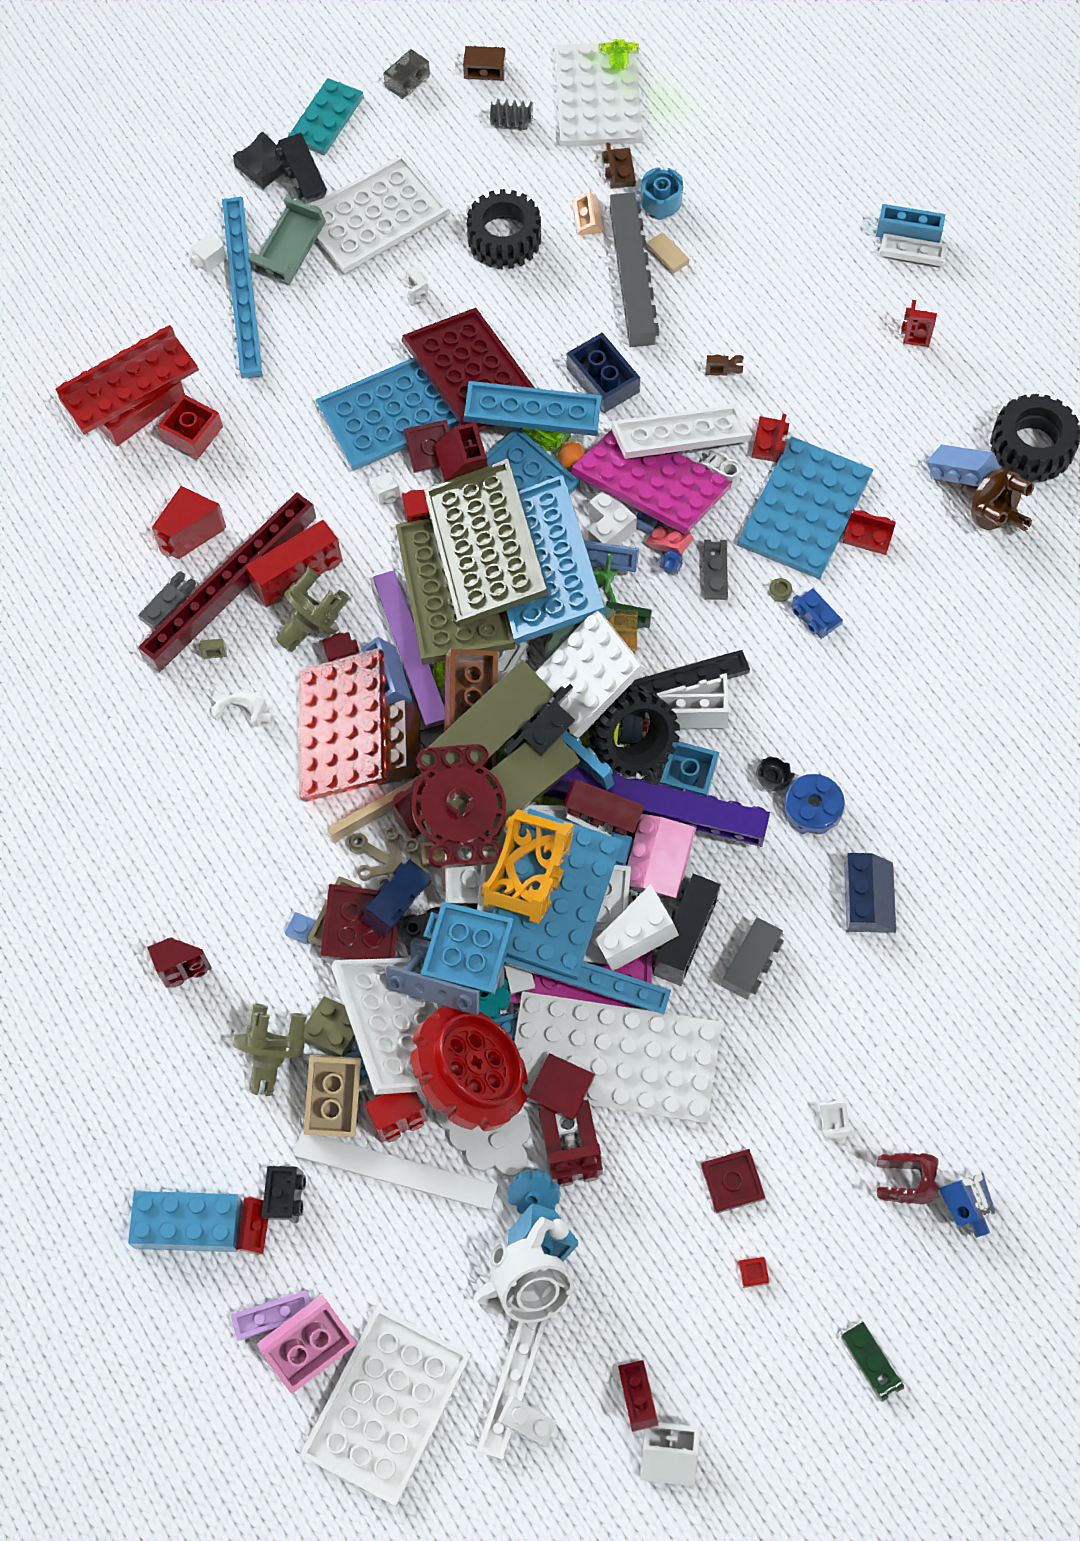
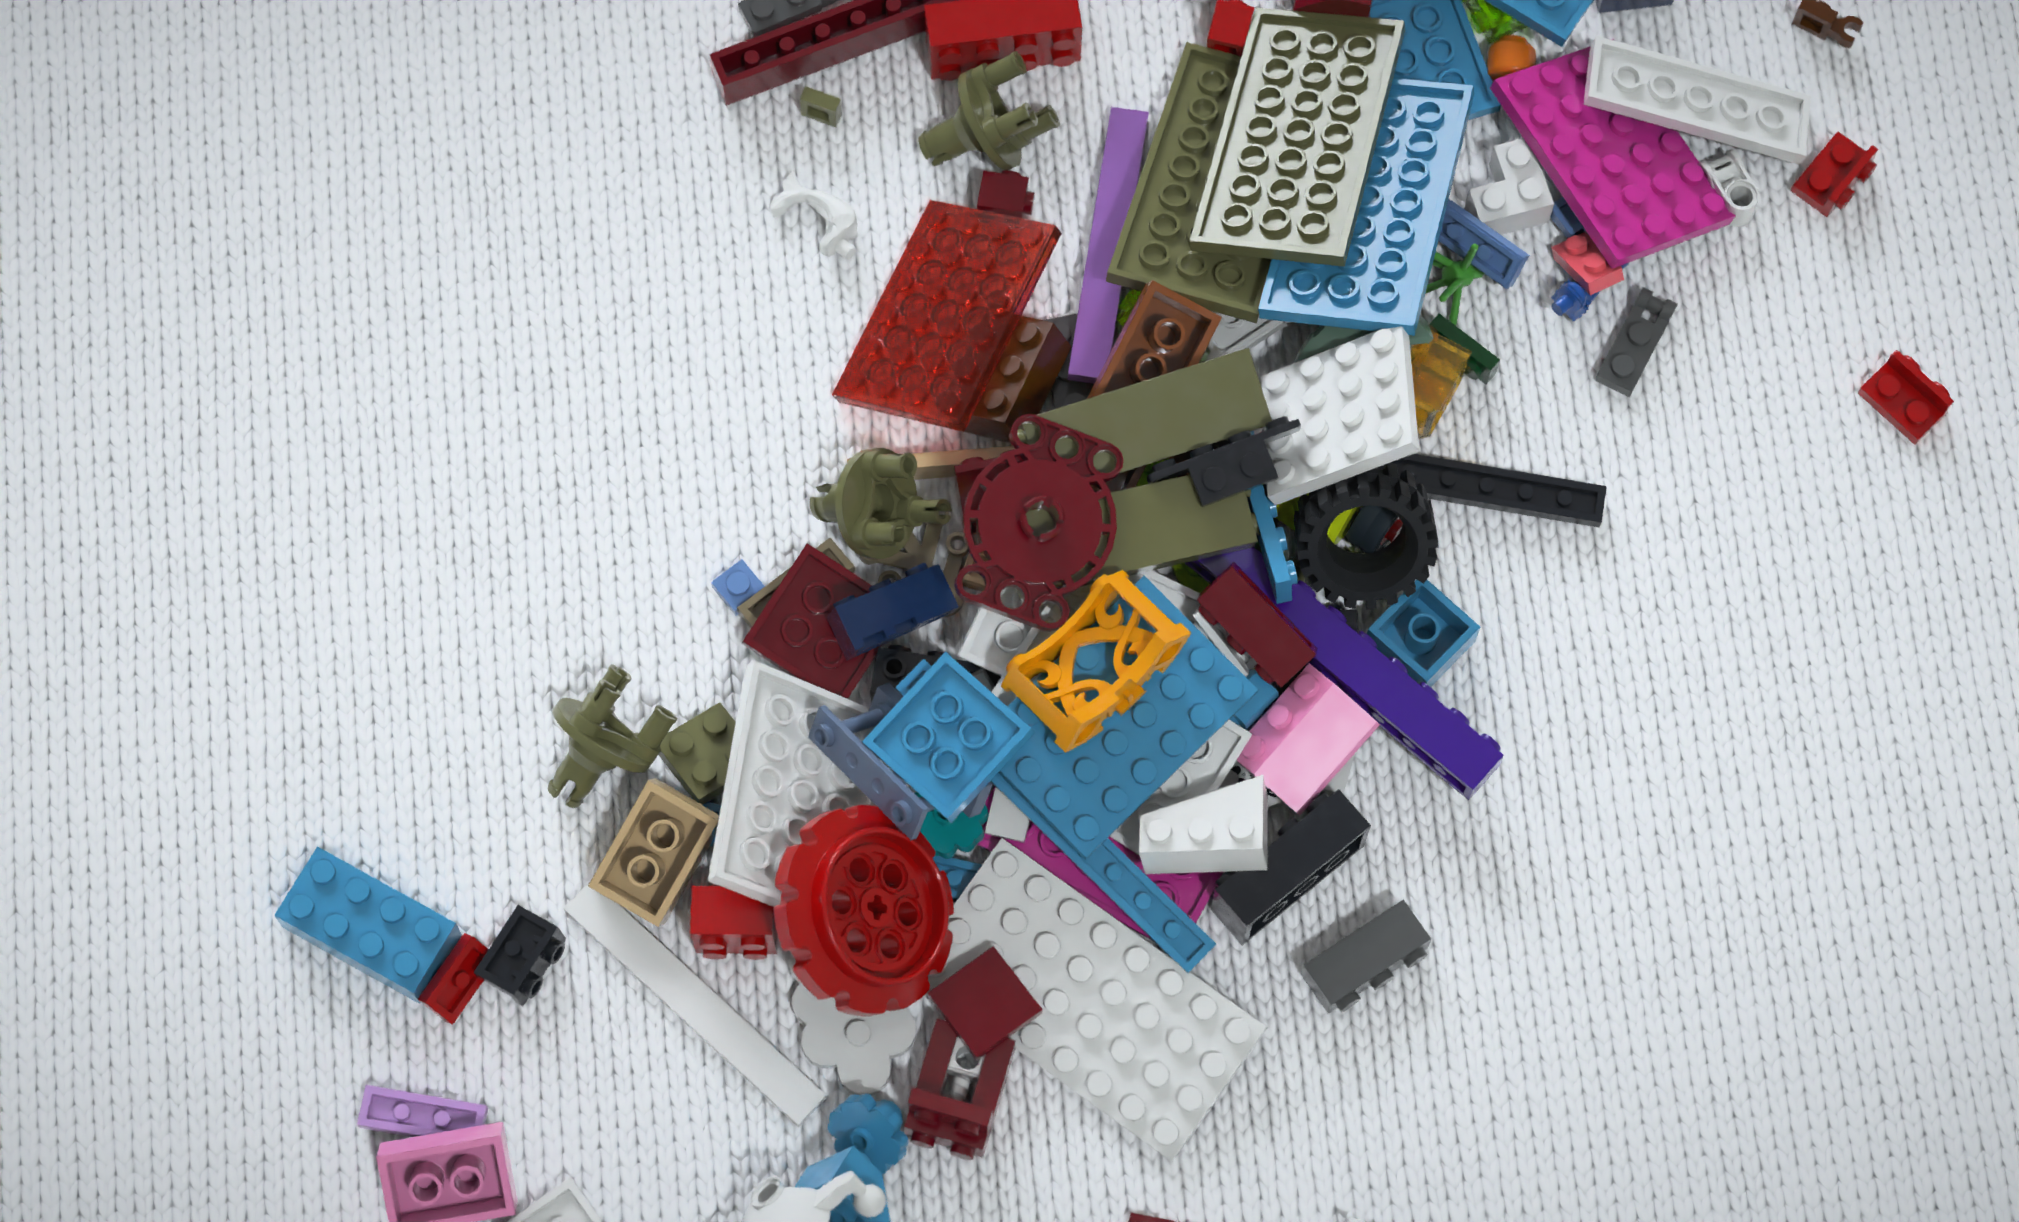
camera: 25 degrees right, 5 degrees up
dark red slope [147,937,212,988] -> none
medium blue brick [361,637,413,706] -> none
white wedge [657,673,729,729] -> none
dark azure plate [737,436,873,580] -> none
black hair [756,756,795,792] -> none
olive tile [769,578,792,602] -> none
blue plate [784,774,845,834] -> none
blue bracket [791,588,843,639] -> none
dark blue slope [844,853,896,933] -> none
none -> olive piece [809,448,952,559]

